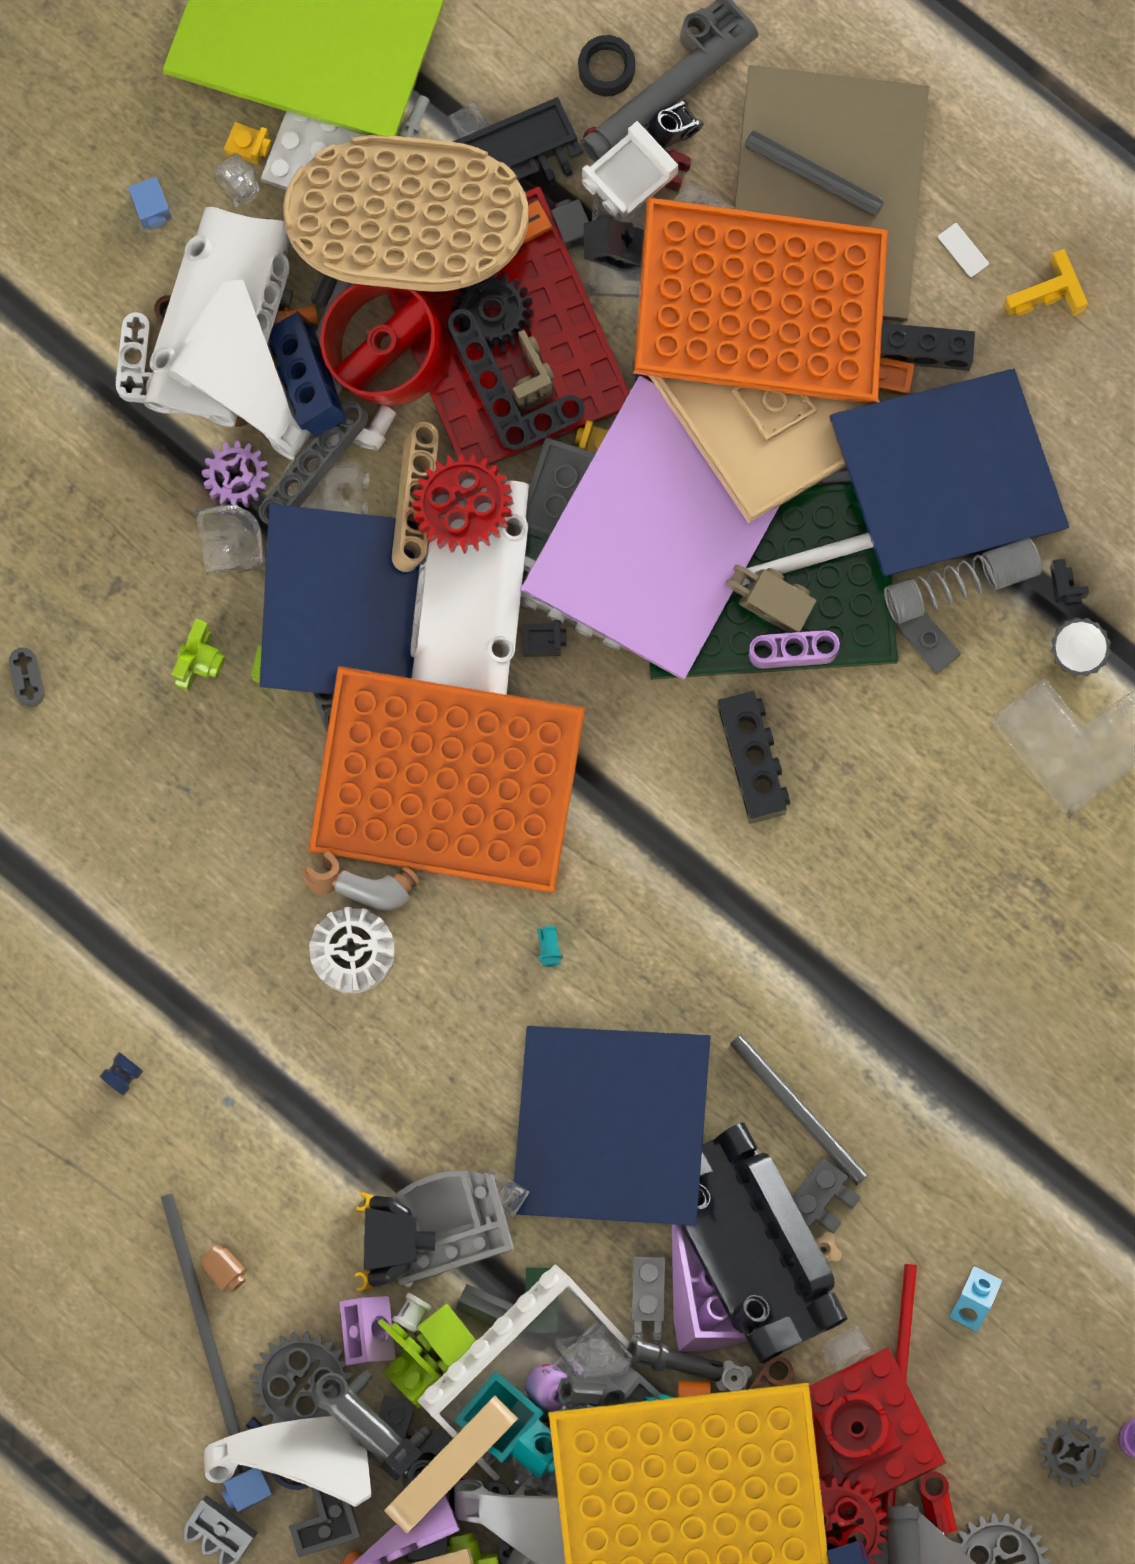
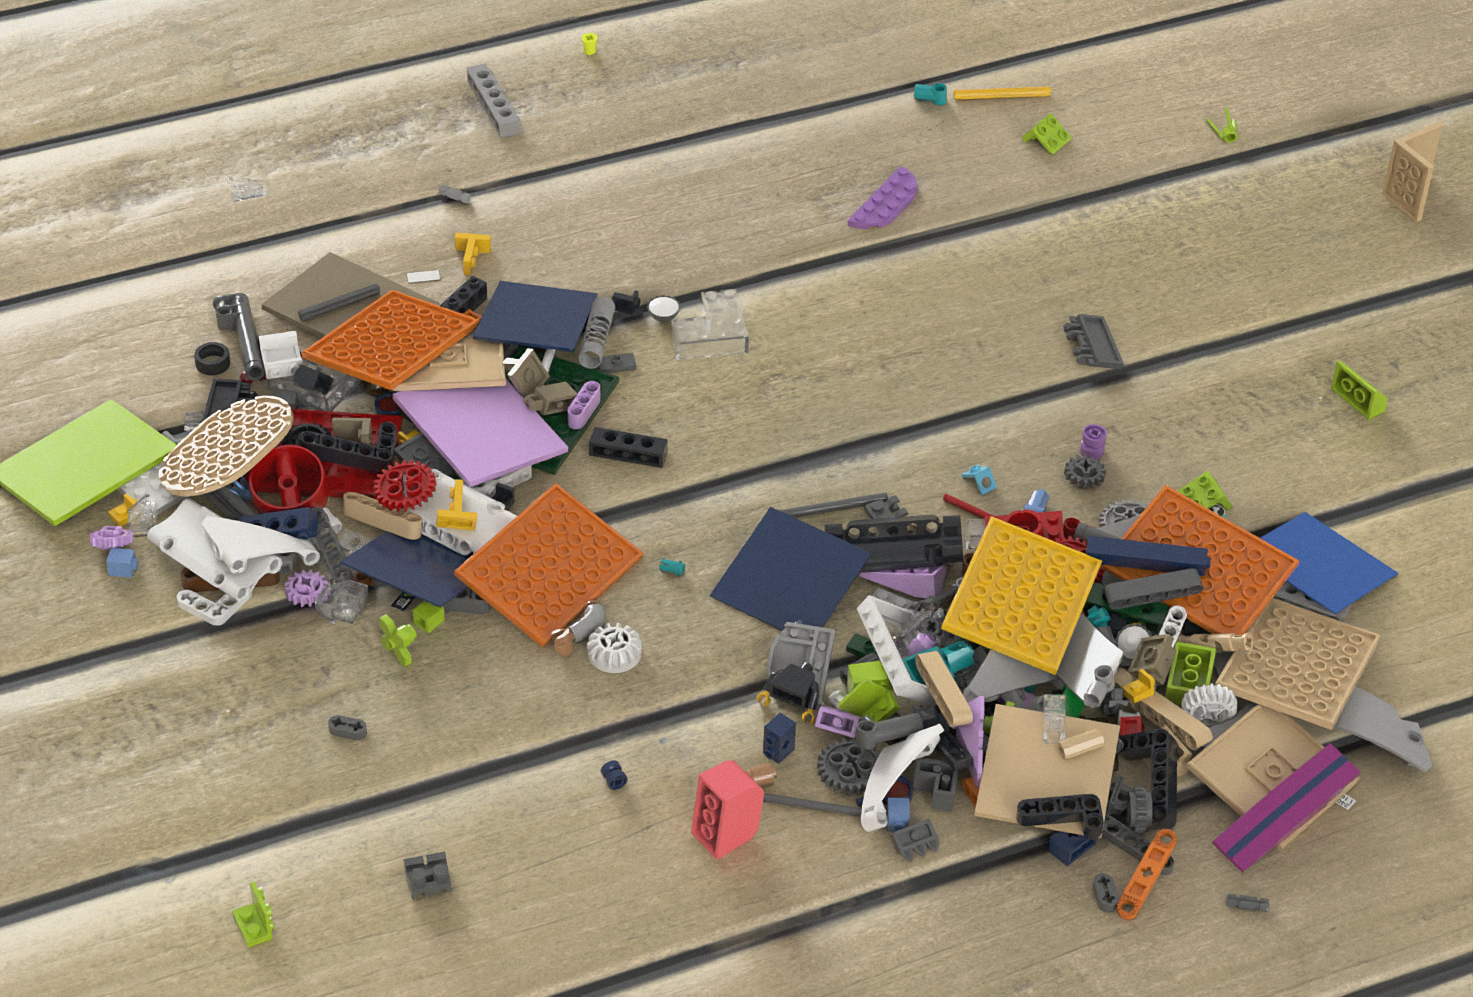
camera: 65 degrees left, 35 degrees down
none -> lavender gear [90,526,133,550]
none -> yellow bracket [436,479,477,531]
none -> dark tan bracket [502,349,550,398]
none -> coral brick [691,760,764,859]
none -> dark blue brick [763,712,796,764]
none -> black plate [935,731,974,771]
none -> medium blue piece [1024,489,1049,513]

